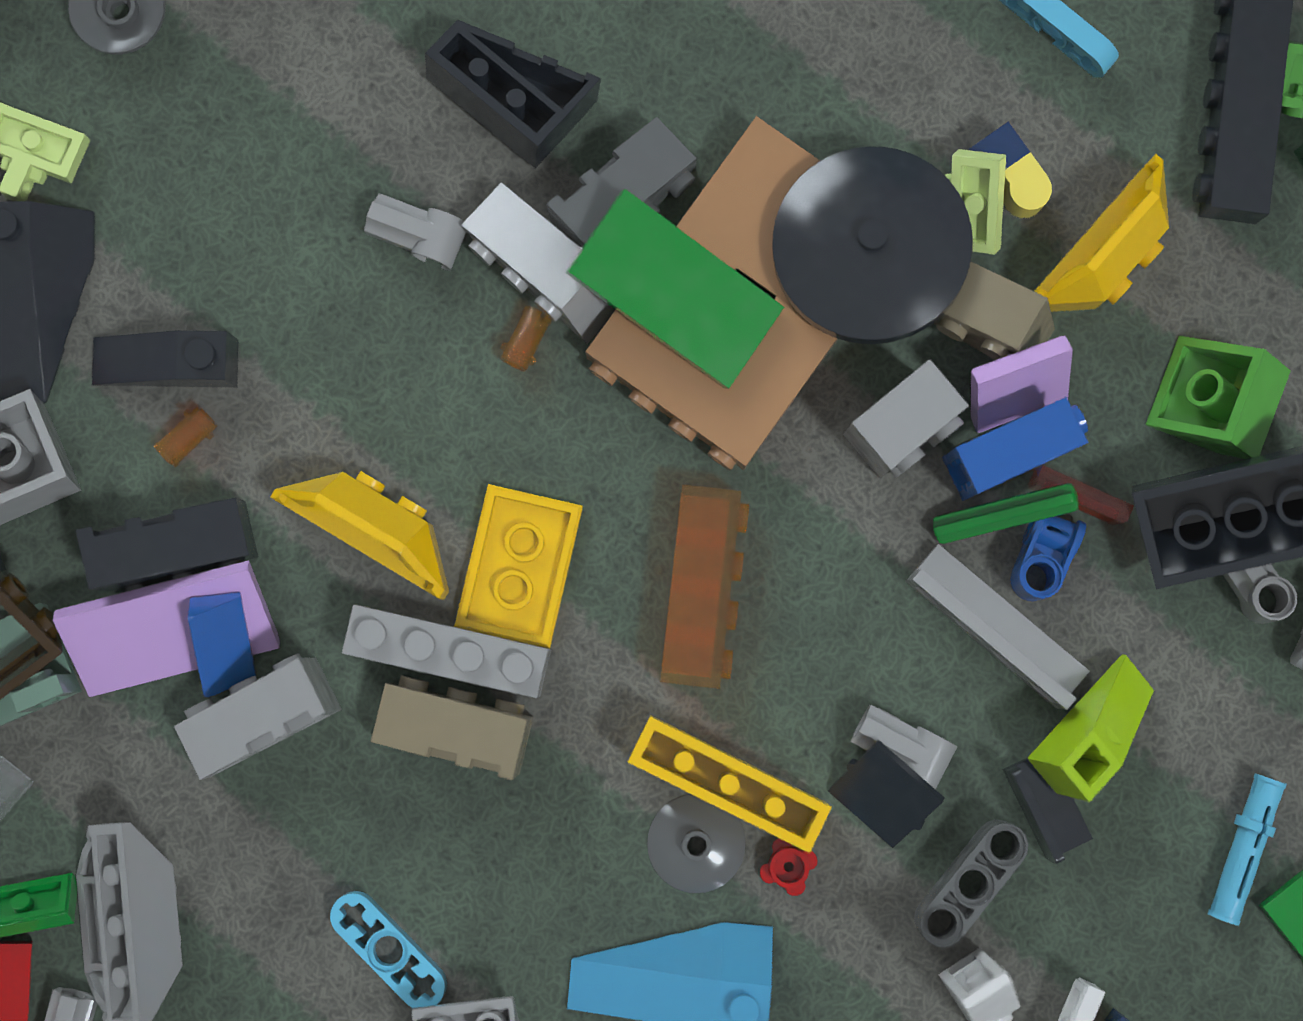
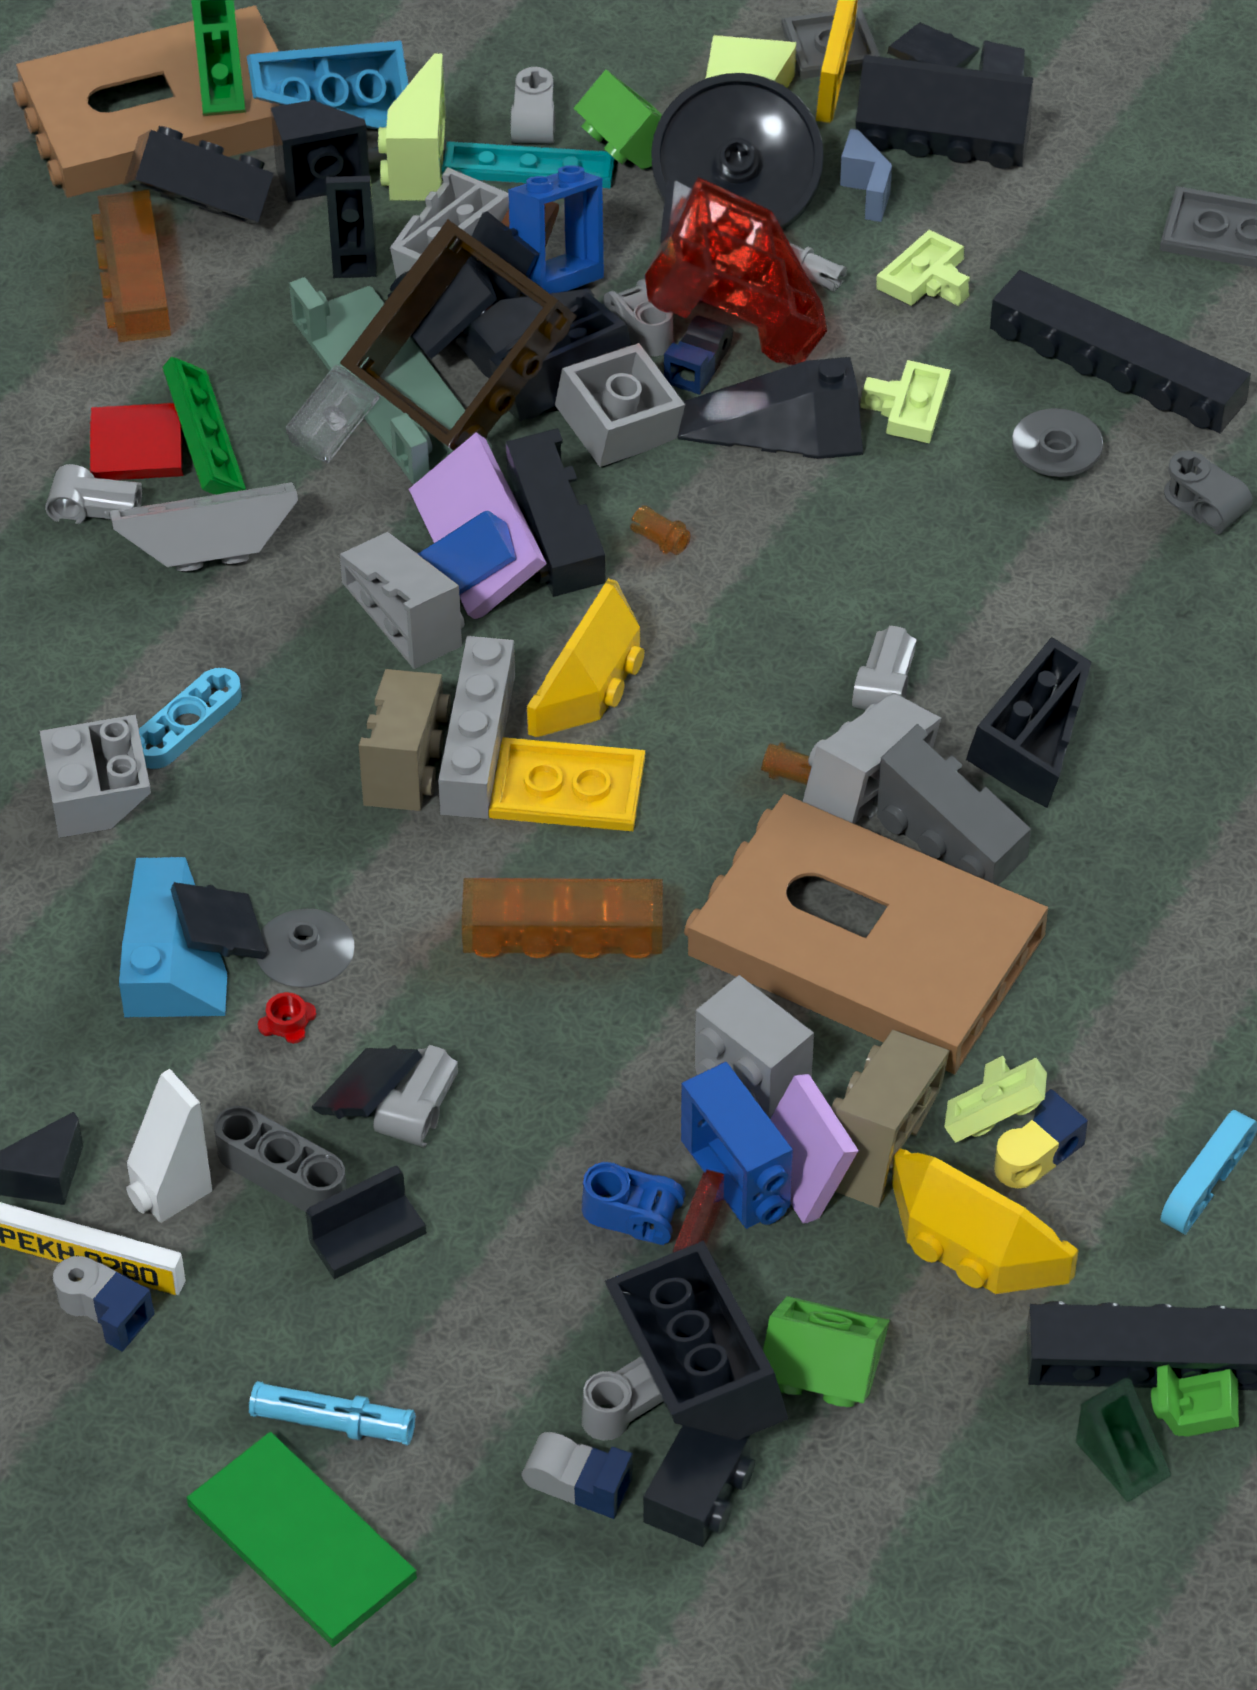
camera: 80 degrees right, 35 degrees down
black slope [92,330,239,388] -> none
green tile [565,189,784,389] -> none
yellow brick [628,715,832,853] -> none
black dish [772,146,973,344] -> none
light grey fence [905,544,1090,710] -> none
green axle [933,483,1079,544] -> none
lime slope [1027,654,1154,802] -> none
none -> black piece [170,882,267,959]

